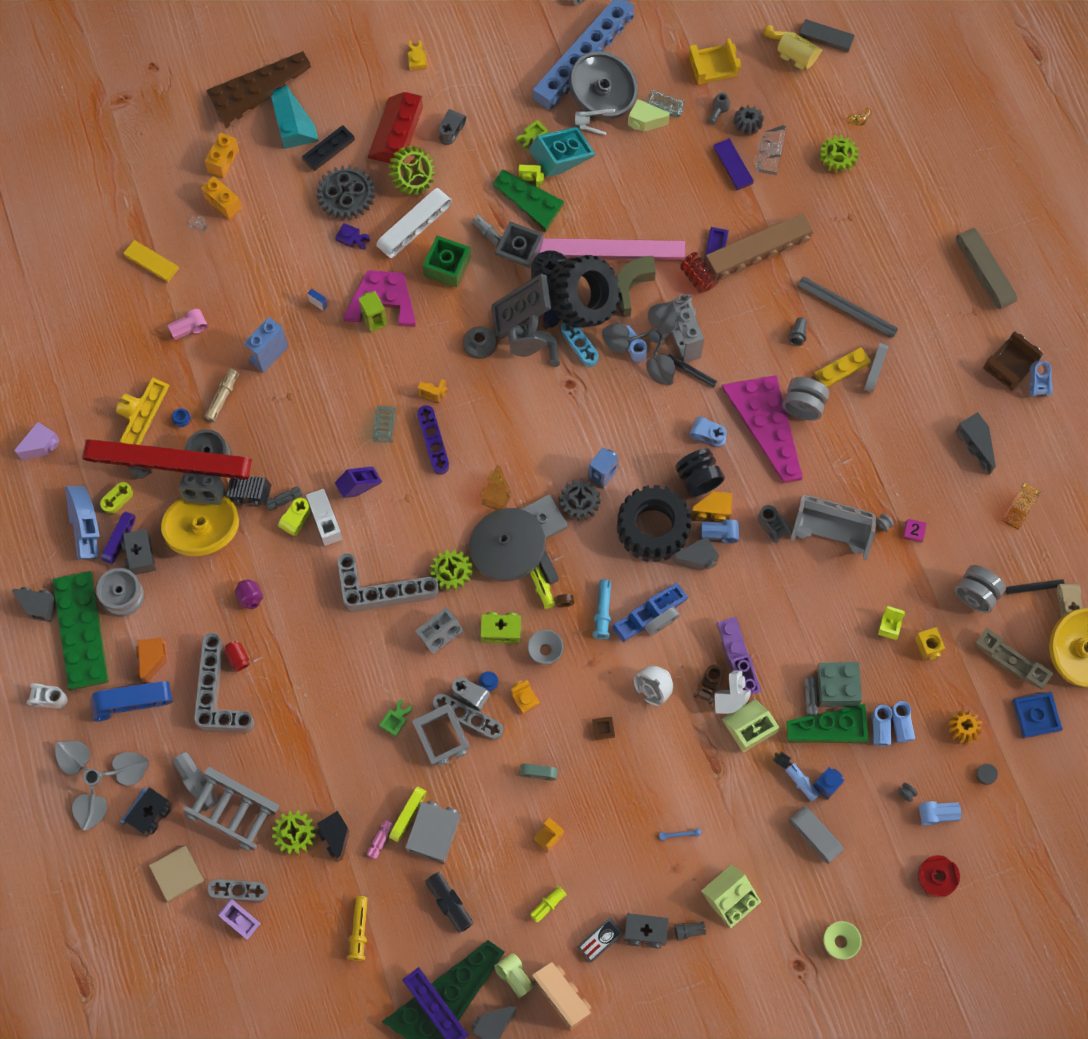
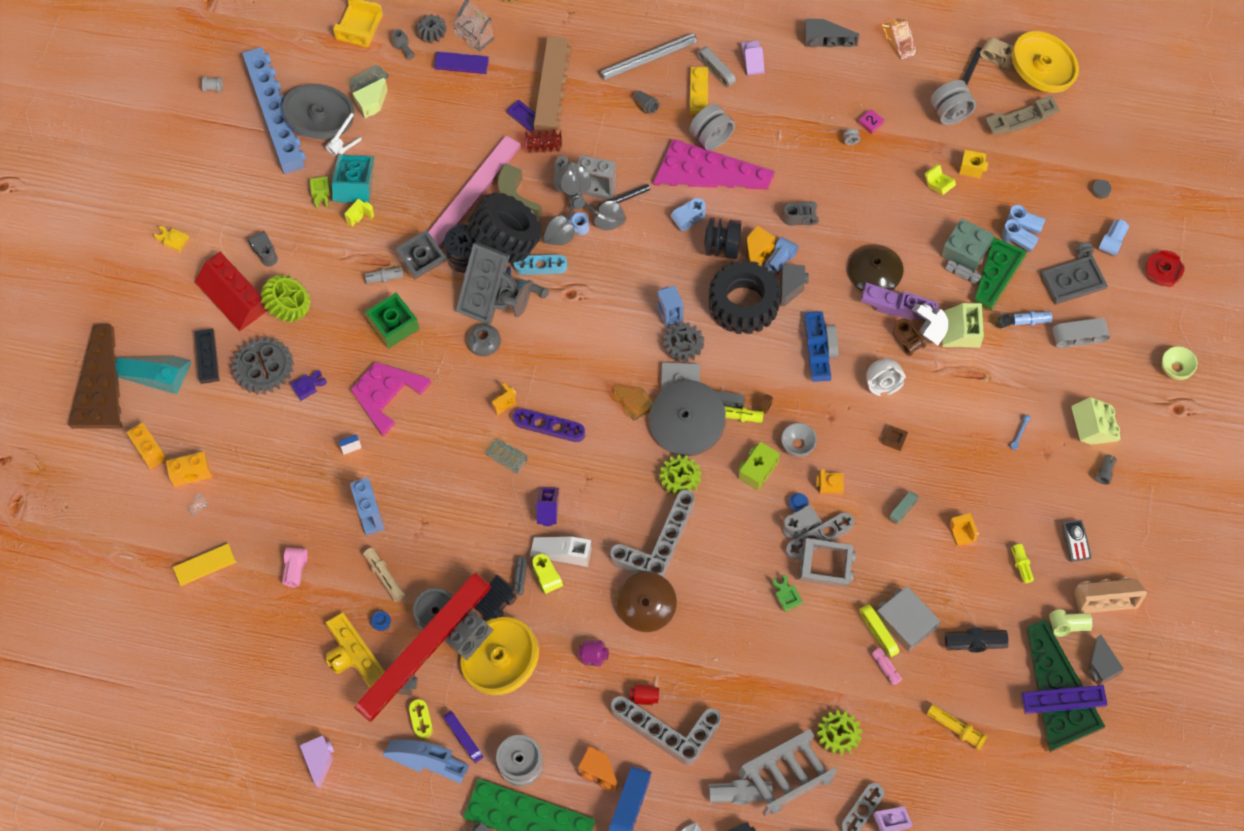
camera: 55 degrees left, 5 degrees down
dark grey brick [121,529,156,575] -> none
black slope [316,811,350,861] -> none
lime brick [359,291,387,332] -> none
white beam [376,188,452,258] -> none
light grey brick [415,607,464,654] -> none
green wing [493,169,564,232] -> none
medium azure pin [592,579,612,639] -> none
dark grey brick [624,913,669,949] -> none
light grey windscreen [791,495,876,560] -> none
blue brick [813,767,844,799] -> none
light orange gear [948,710,983,744] -> none
blue tile [1012,692,1063,739] -> none
none -> reddish brown dish [617,572,677,632]
none -> lavender slope [741,41,765,76]
none -> dark brown dish [848,244,904,291]
none -> dark grey tile [1040,255,1108,305]

